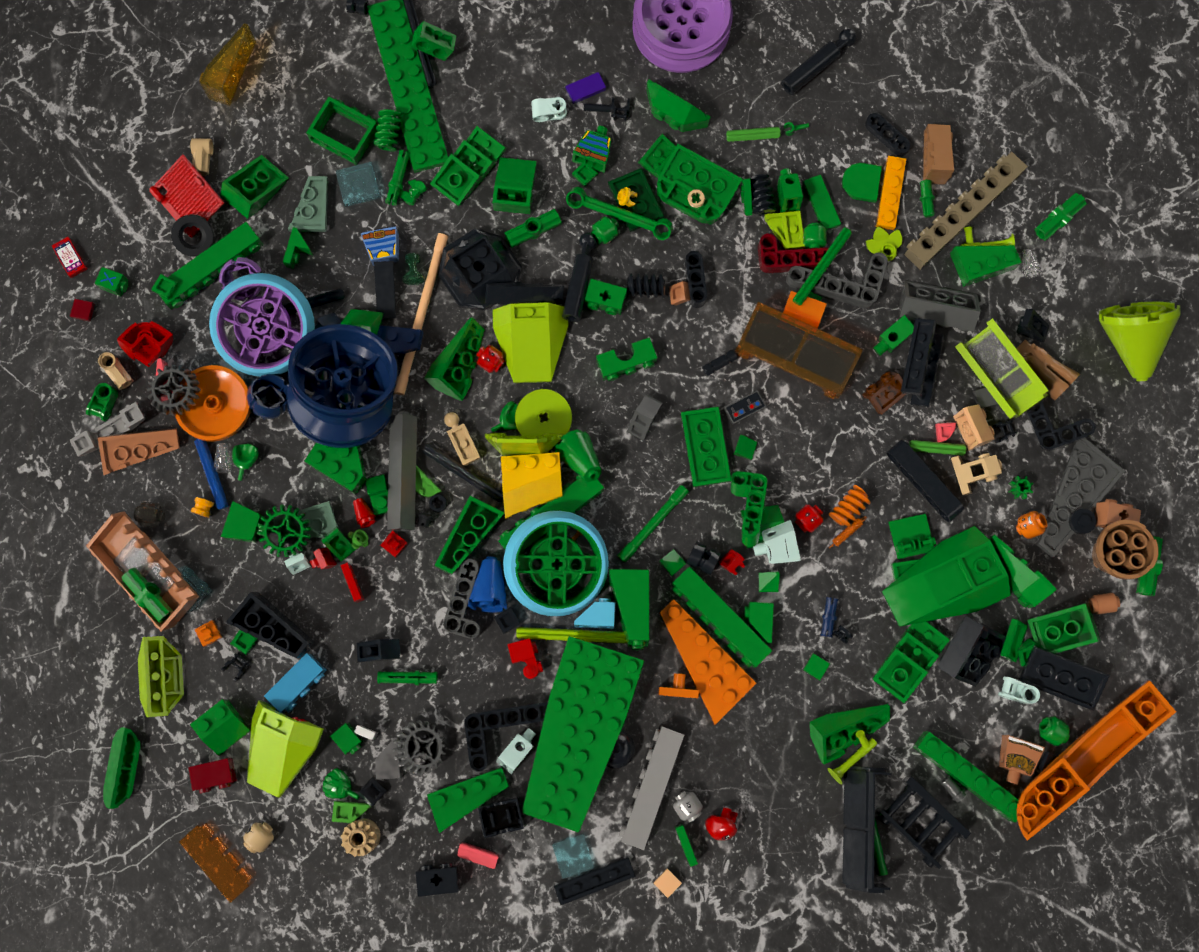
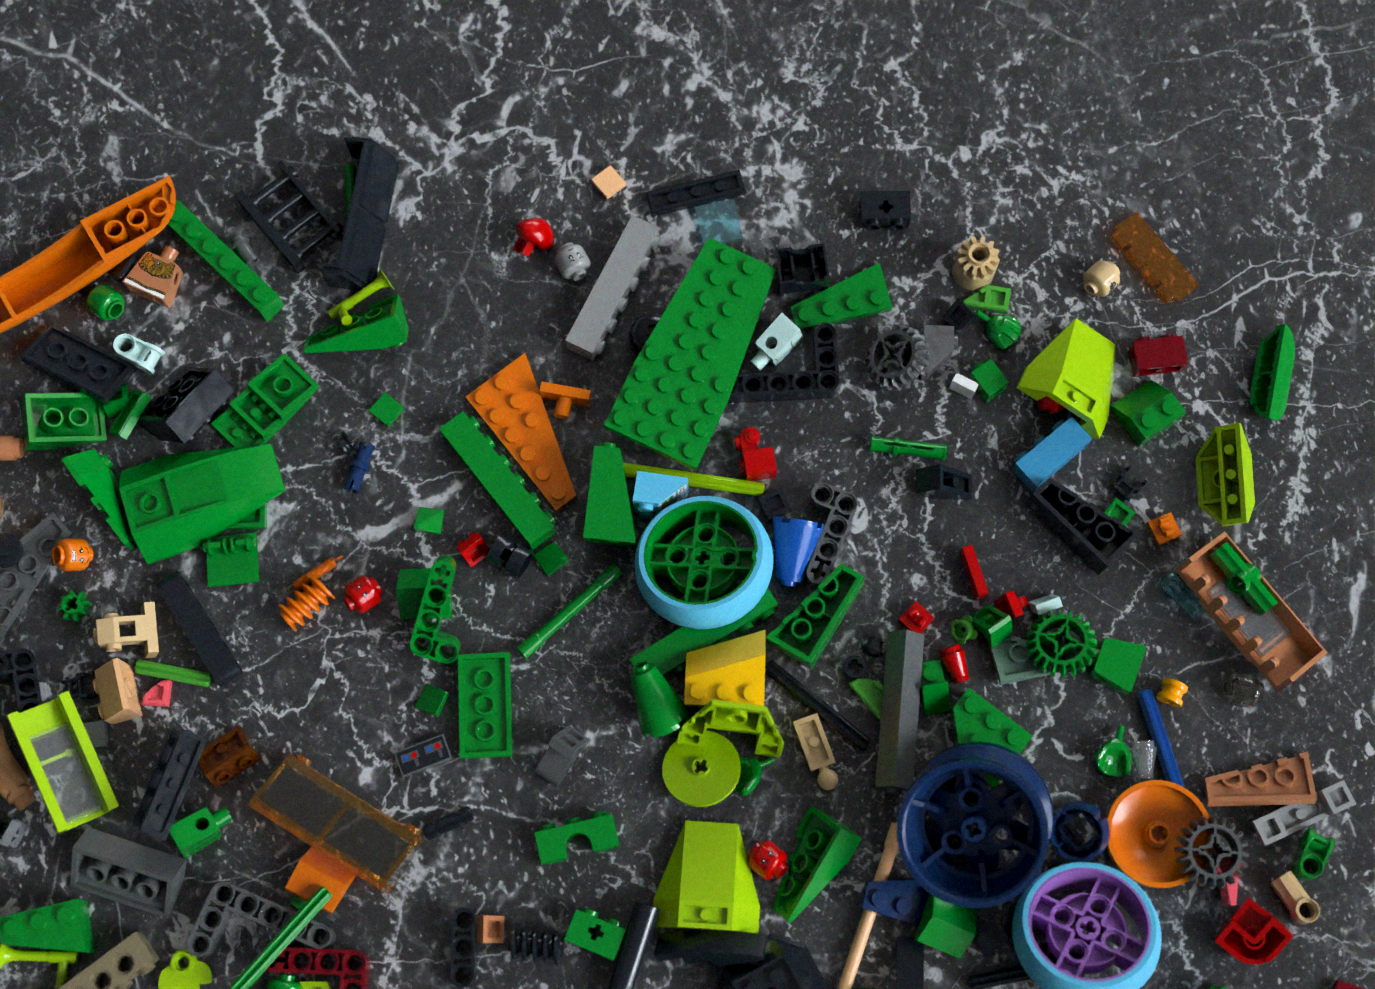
camera: 170 degrees left, 5 degrees down
coral slope [457,842,499,869] -> none
green tile [675,824,698,867] -> none
green slope [744,602,774,644] -> none
light aqua torso [753,520,801,564] -> none

